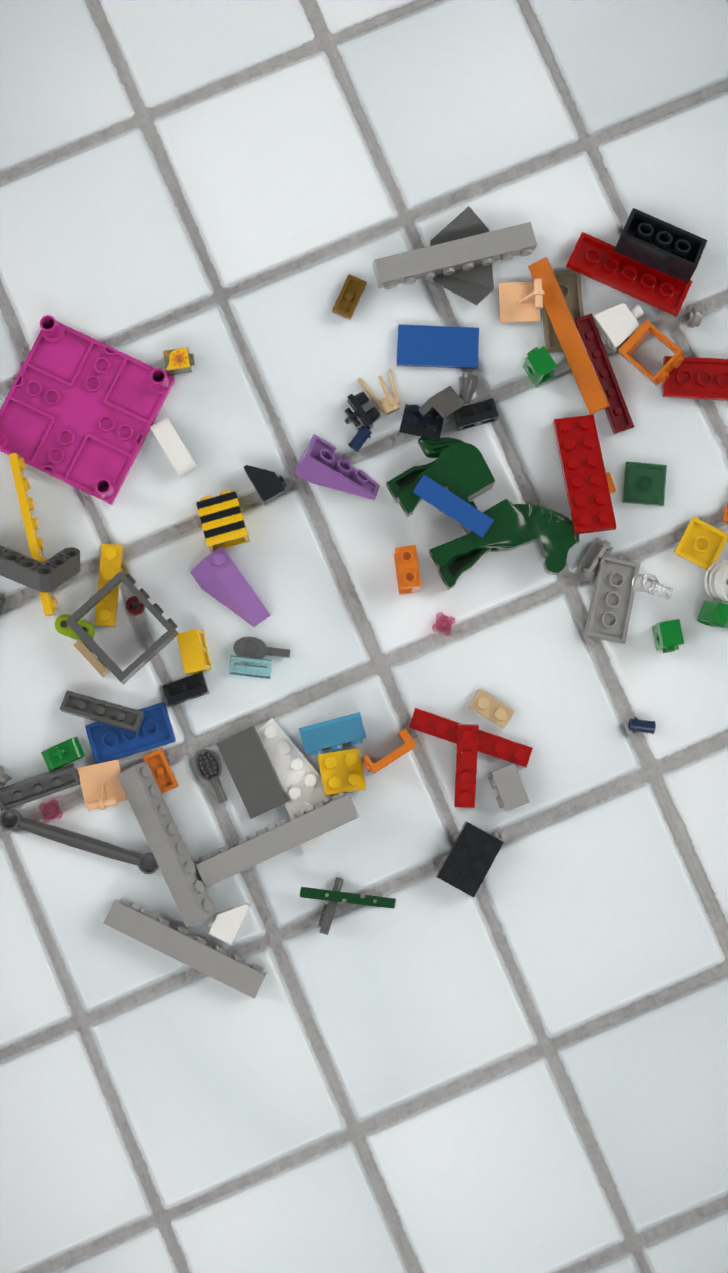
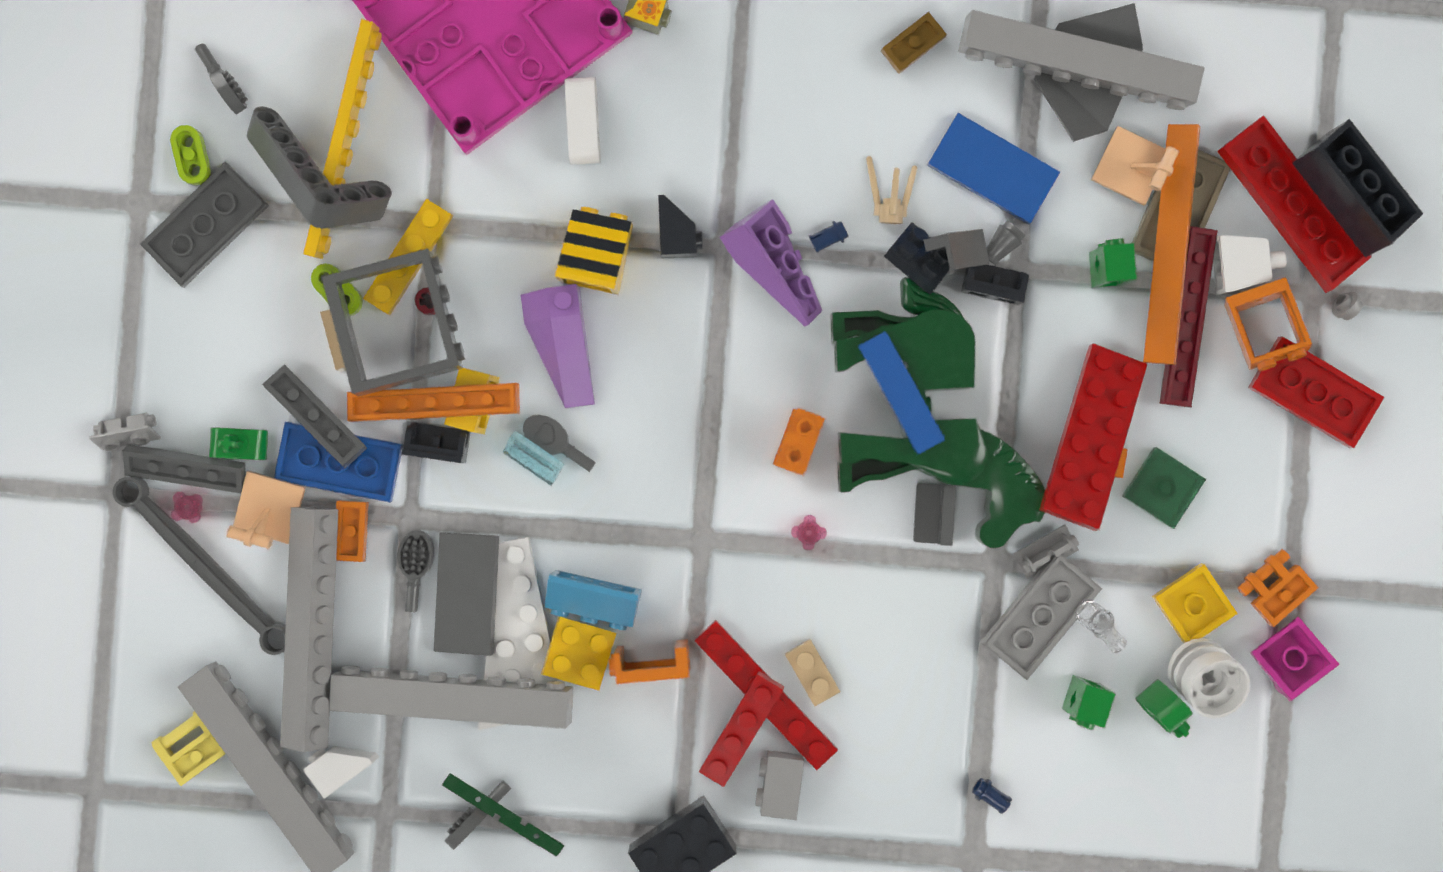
camera: 30 degrees right, 5 degrees up
black hips [345,391,380,430] -> none
none -> light yellow plate [152,711,225,786]
none -> orange tile [347,383,520,422]
none -> dark grey panel [913,483,956,546]

